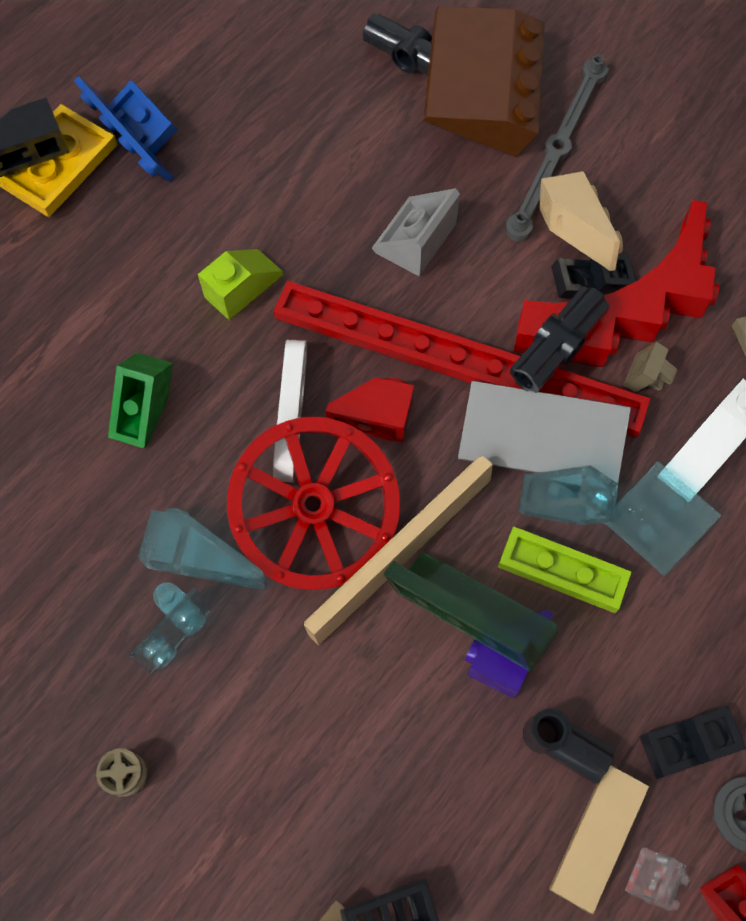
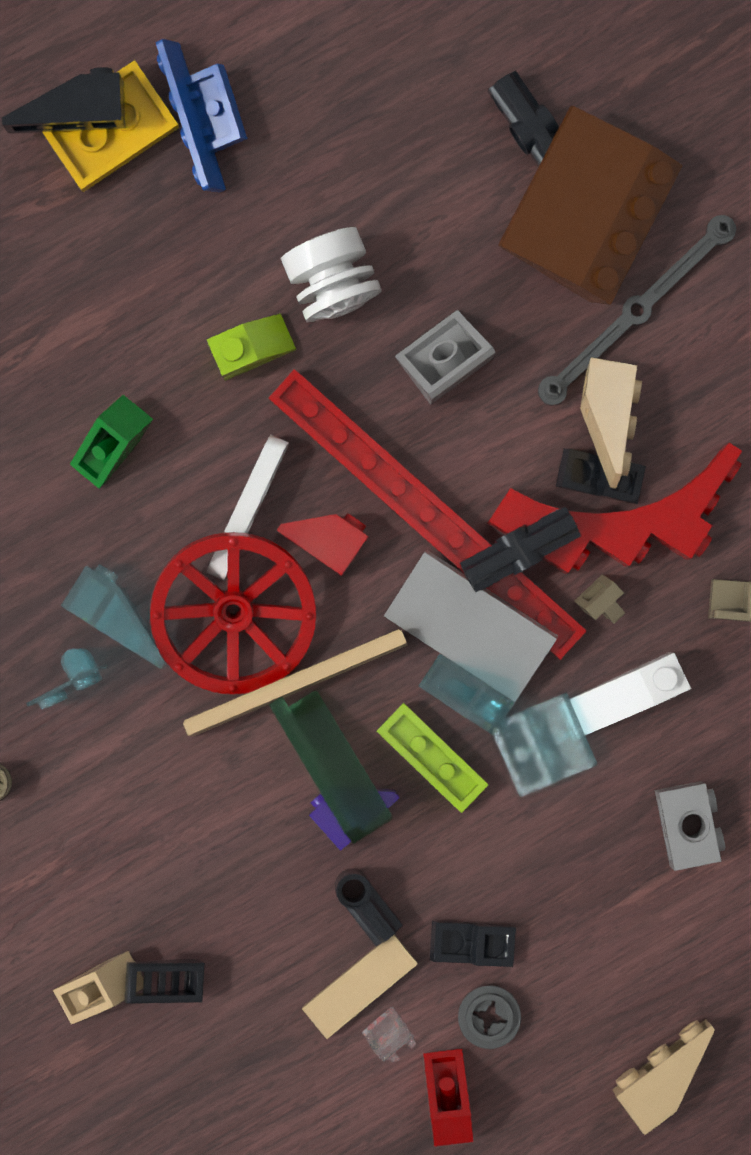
camera: 25 degrees right, 20 degrees up
none -> white wheel [281,227,382,322]

